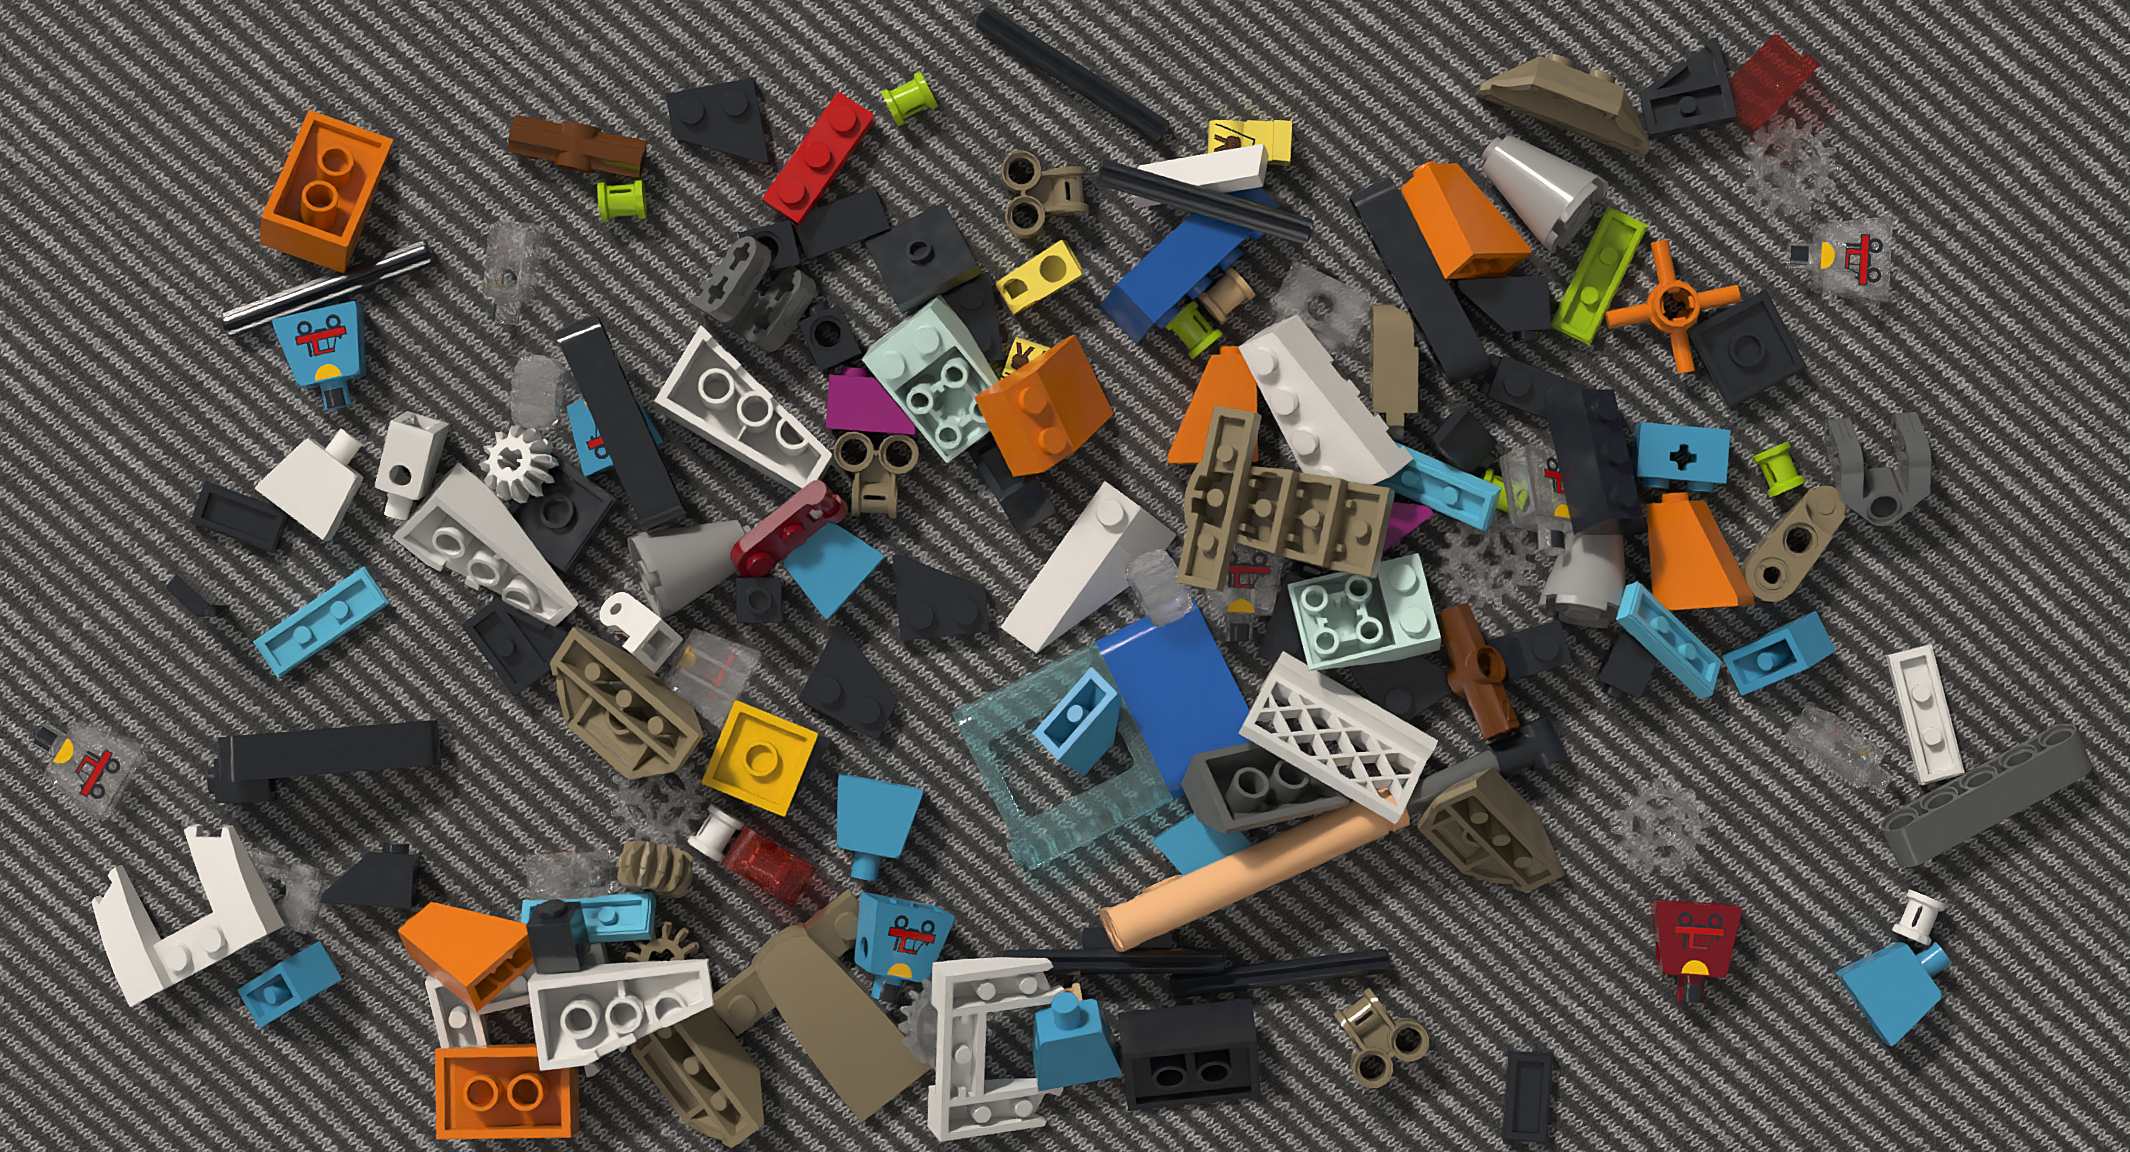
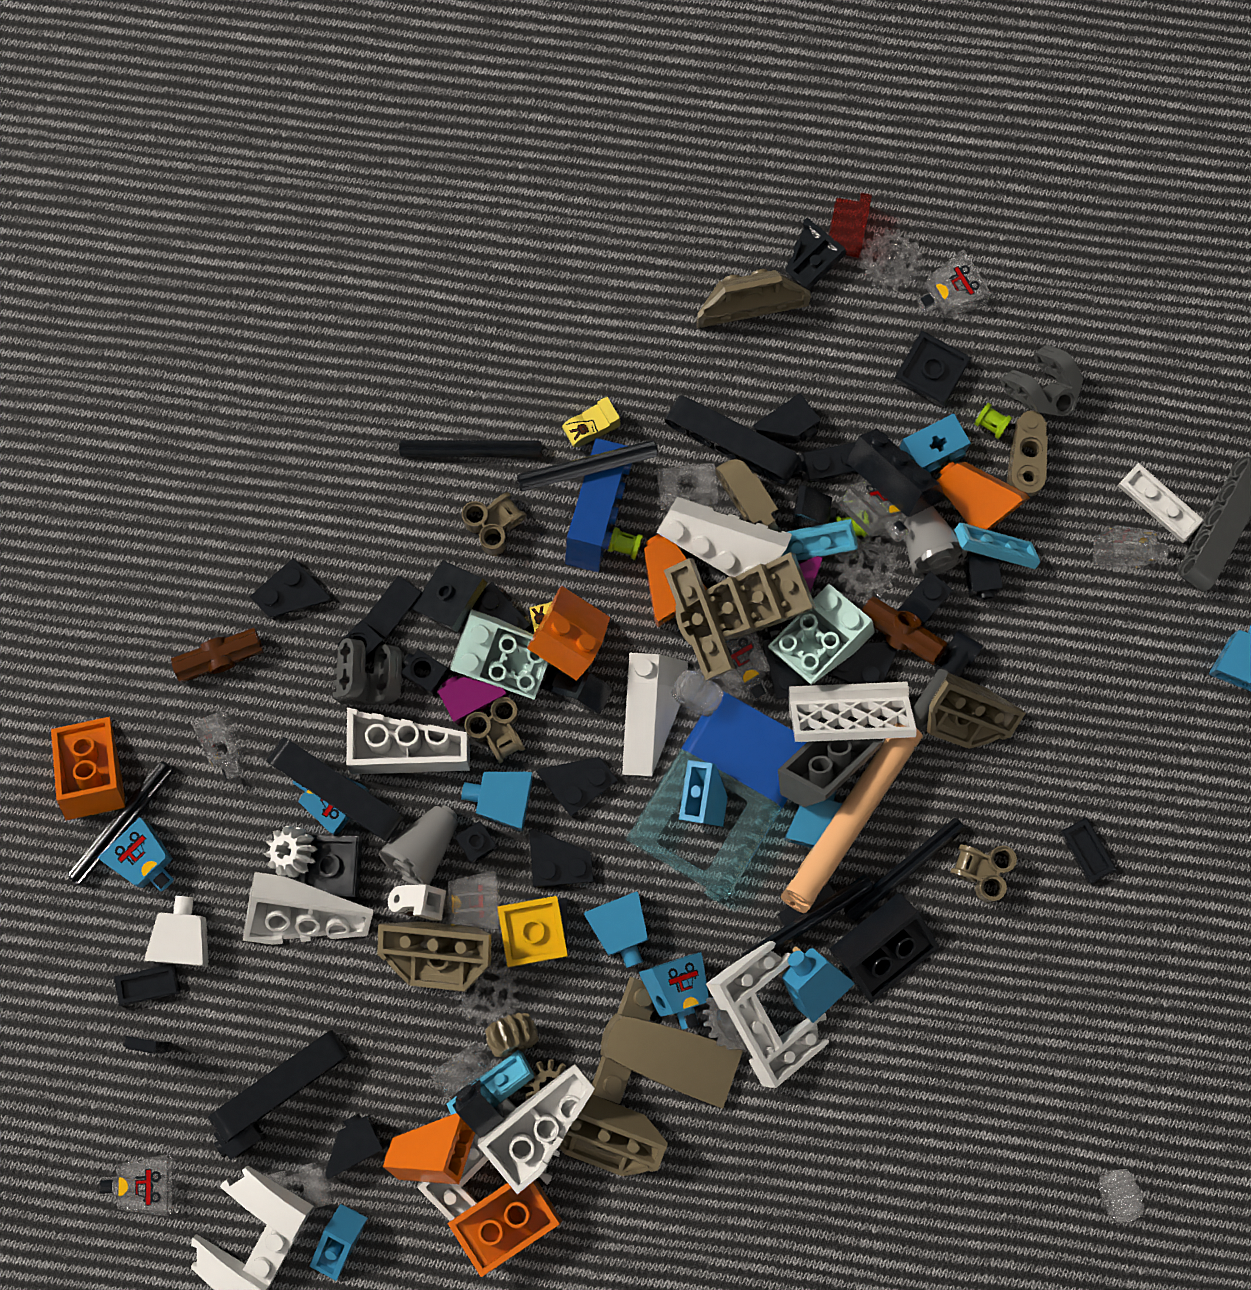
camera: 25 degrees left, 10 degrees down
medium azure tile [253,566,391,678] -> none
white torso [375,411,450,520] -> none
black wing [461,598,569,697] -> none
clear gear [510,355,565,432] -> none
lime bush [597,179,647,223] -> none
white bush [687,803,744,862] -> none
clear red piece [721,825,816,907] -> none
dark red plate [730,480,848,578] -> none
red plate [761,91,876,227] -> none
lime bush [880,71,938,127] -> none
light yellow leg [995,240,1086,315] -> none
white tile [1132,144,1269,208] -> none
tan bush [1197,266,1256,325] -> none
orange slope [1400,161,1532,279] -> none
light grey cone [1481,135,1609,254] -> none
lime tile [1551,206,1648,346] -> none
orange bar [1605,239,1741,374] -> none
clear gear [1611,778,1711,876] -> none
dark red torso [1650,899,1742,1003] -> none
dark azure slope [1722,611,1836,696] -> none
white bush [1892,889,1946,946] -> none

